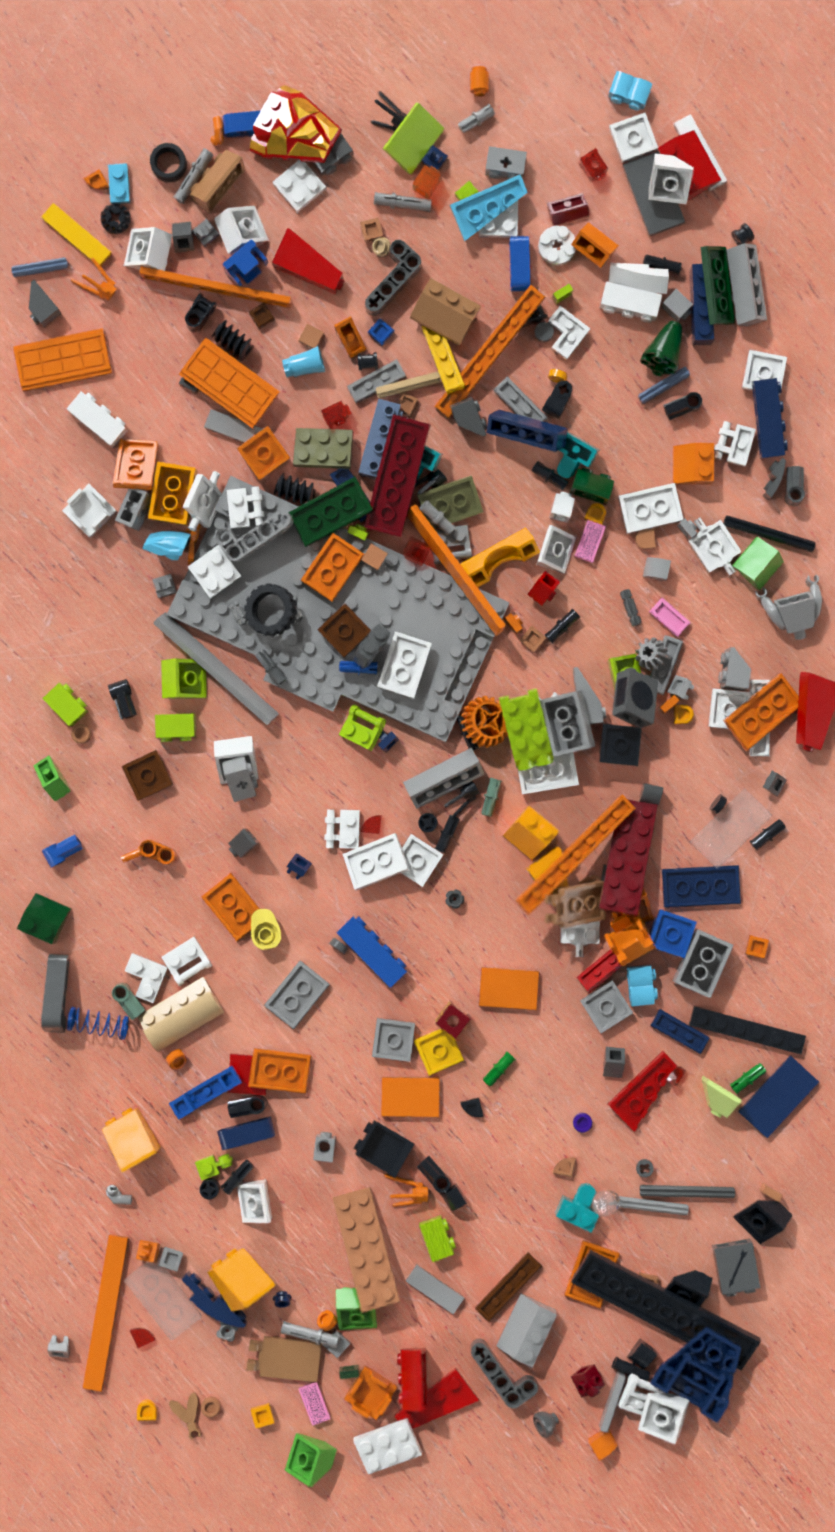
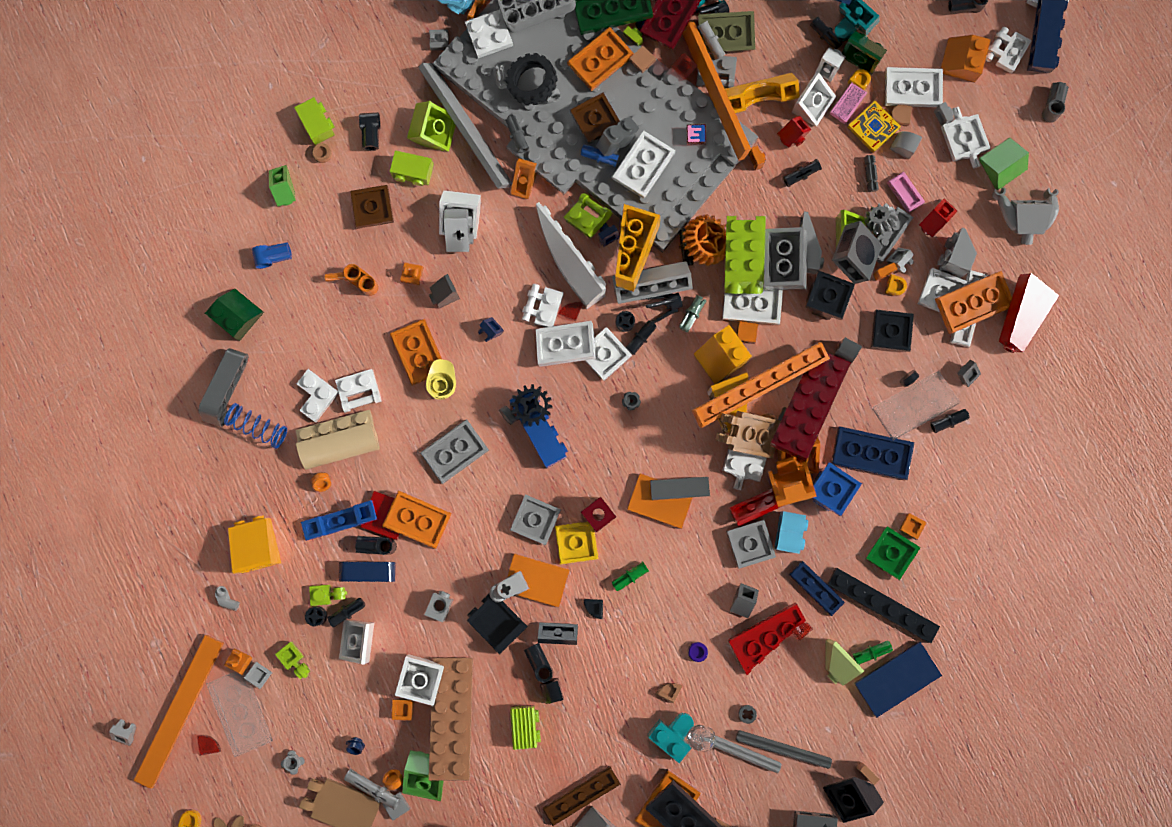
camera: 15 degrees right, 5 degrees down
sand green piece [112,983,145,1020] -> none
dark blue slope [182,1271,247,1328] -> none
light orange slope [207,1248,276,1311] -> none
orange plant [384,1174,428,1207] -> none
light grey tile [406,1264,464,1314] -> none
nougat tile [519,626,546,653] -> none
light grey brick [672,928,733,998] -> none
black axle [723,515,816,552] -> none
dark grey slope [763,458,786,500] -> none
none -> lime plate [275,642,310,679]
none -> orange plate [392,699,413,720]
none -> white slope [395,654,444,706]
none -> orange tile [400,262,424,286]
none -> light grey piece [489,571,529,602]
none -> black gear [510,384,553,427]
none -> orange slope [511,158,537,199]
none -> white wedge [536,202,606,309]
none -> plate [538,622,578,645]
none -> light orange wedge [615,204,660,292]
none -> dark grey tile [650,477,710,500]
none -> tile [686,124,706,145]
none -> orange tile [737,321,758,344]
none -> yellow tile [847,101,901,153]
none -> green plate [866,526,921,580]
none -> black plate [871,309,914,352]
none -> red slope [919,199,957,238]

